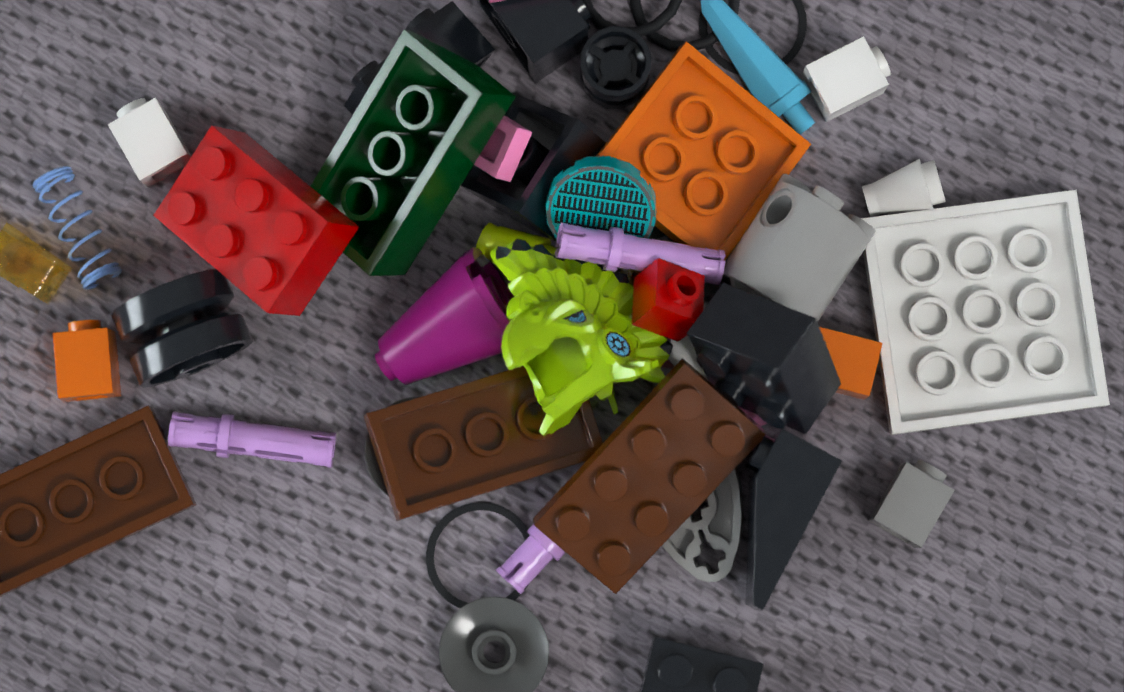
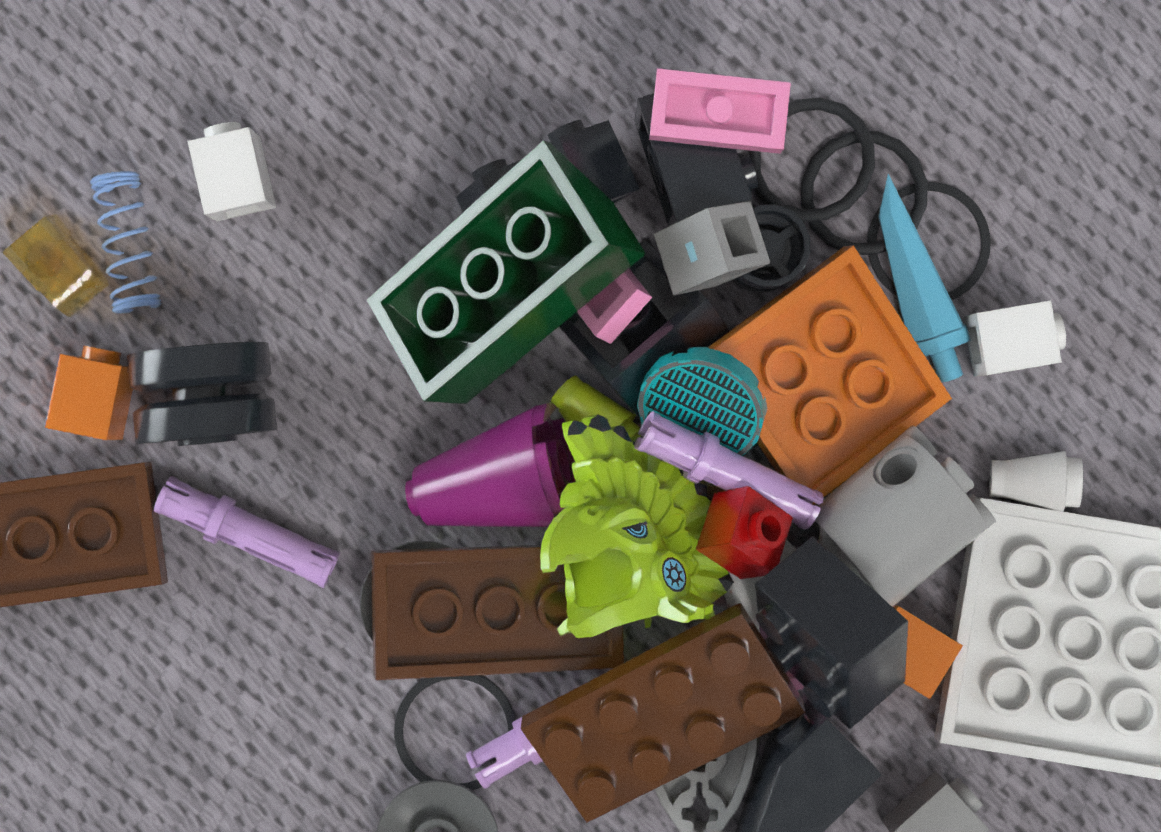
camera: 15 degrees right, 5 degrees up
red brick [153,125,359,316] -> none
none -> light grey brick [654,201,770,295]

